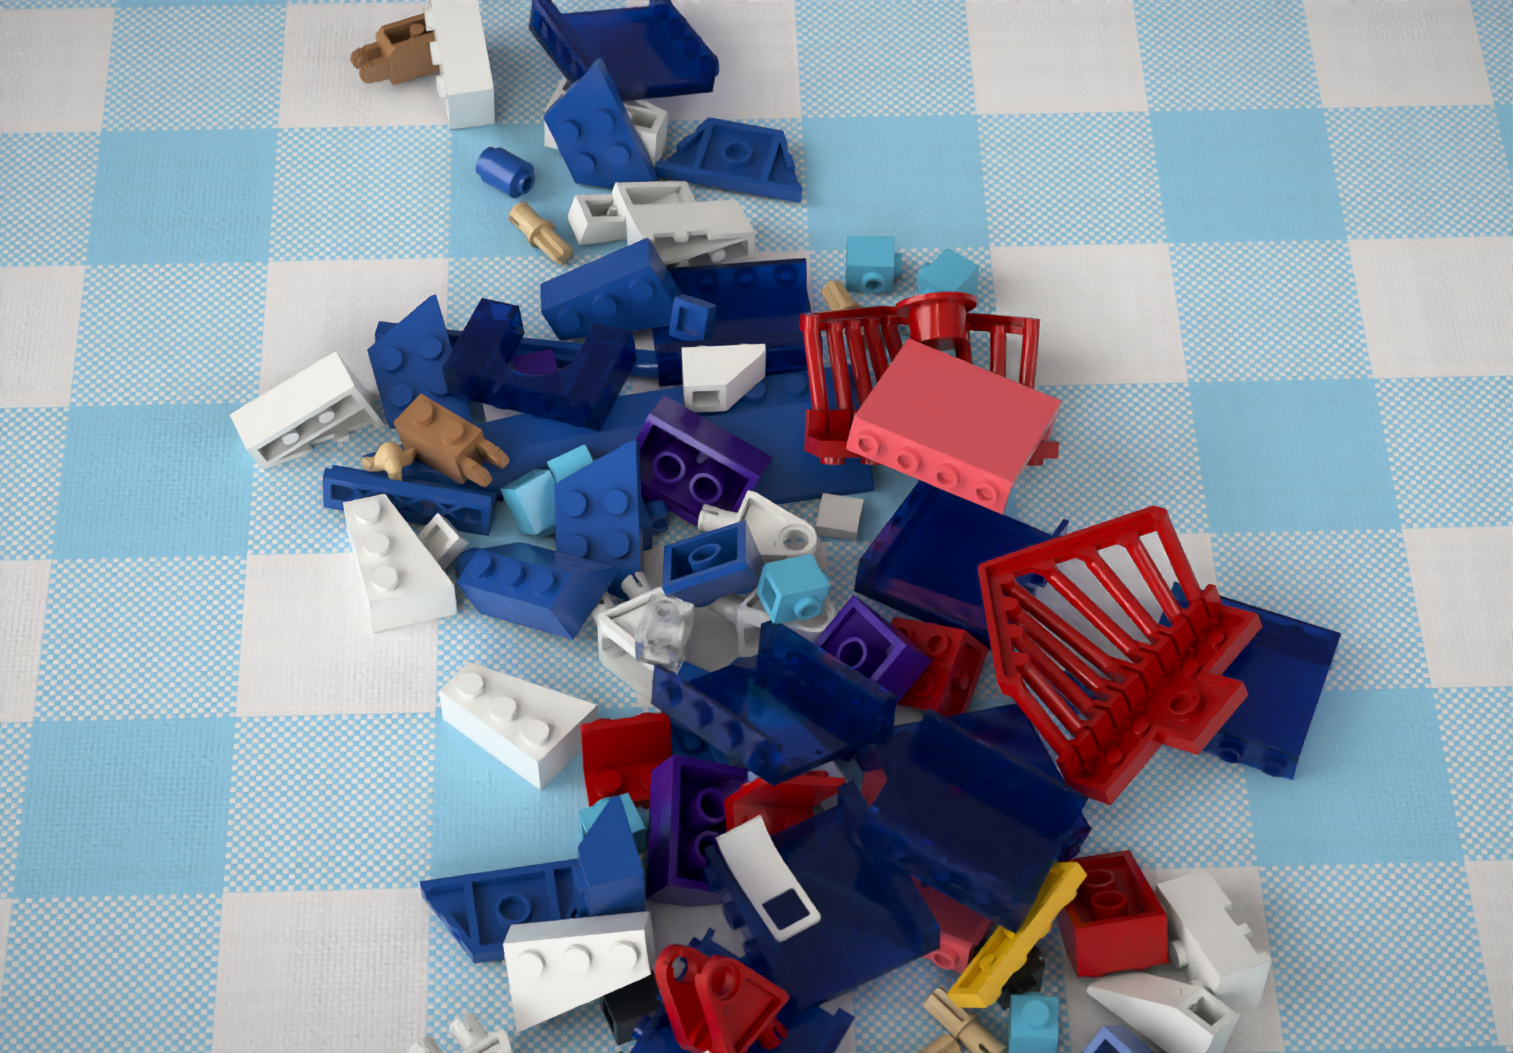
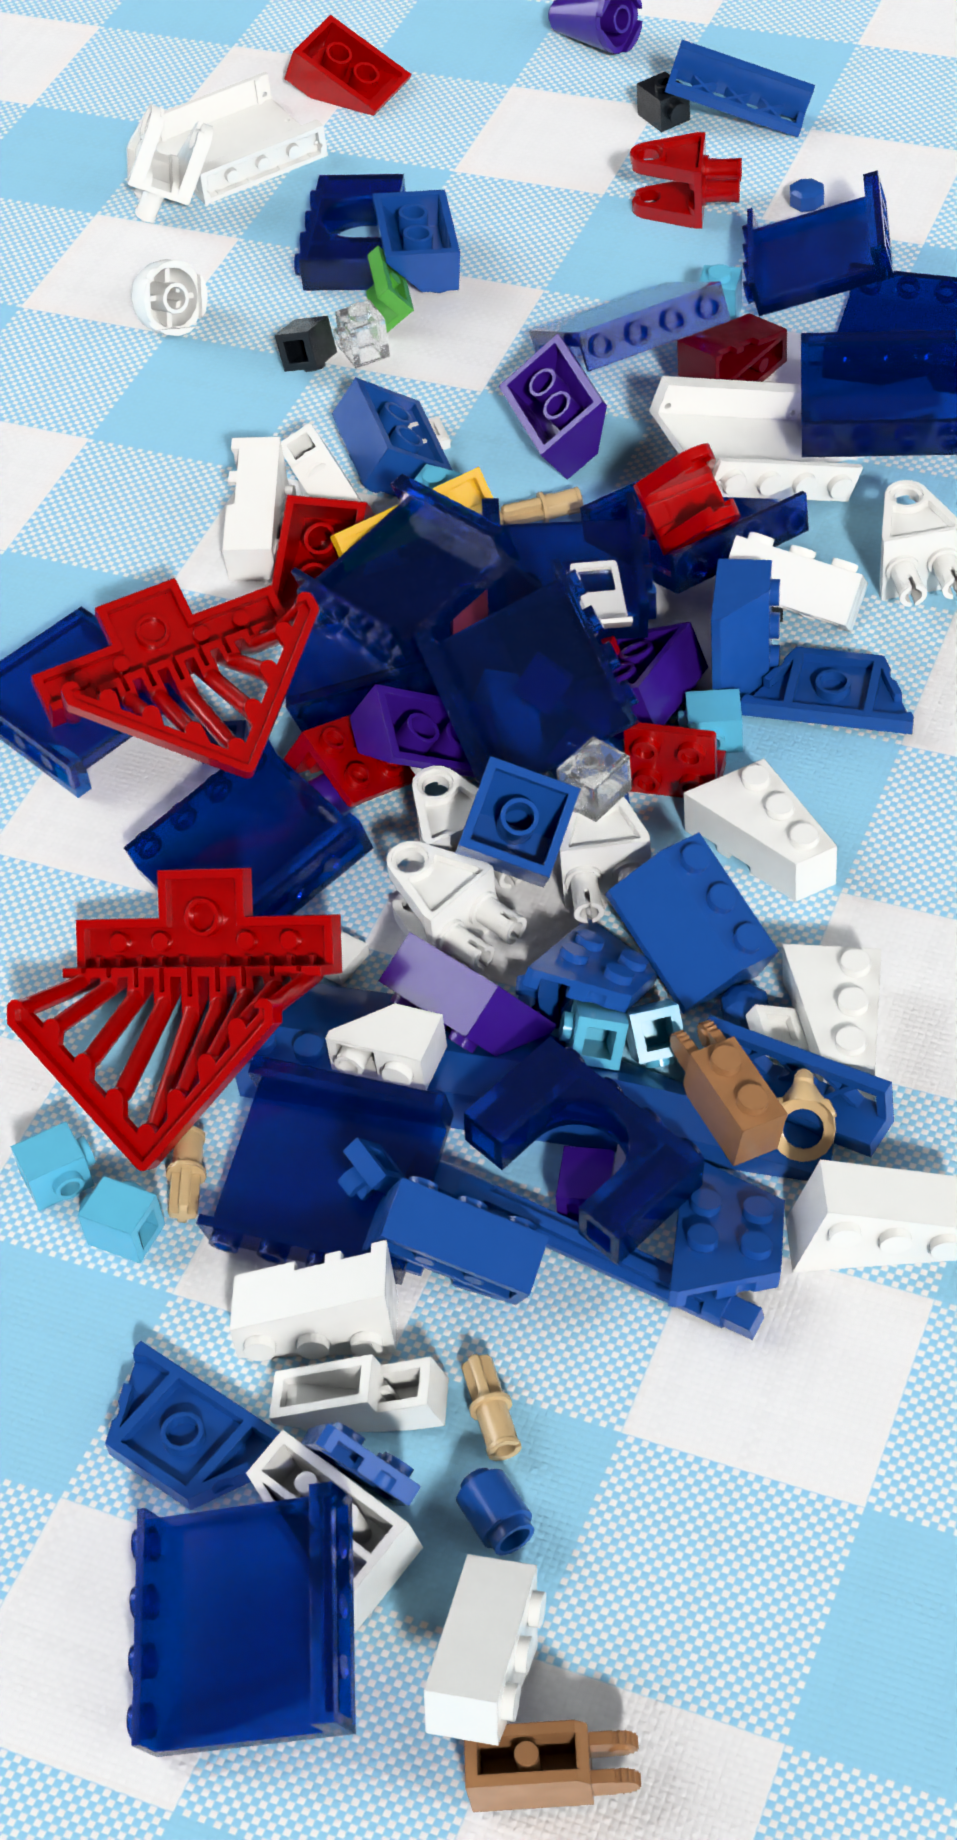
camera: 150 degrees left, 5 degrees down
medium azure brick [756,554,830,625] -> none
coral panel [846,338,1062,514] -> none
red piece [895,292,977,351] -> none

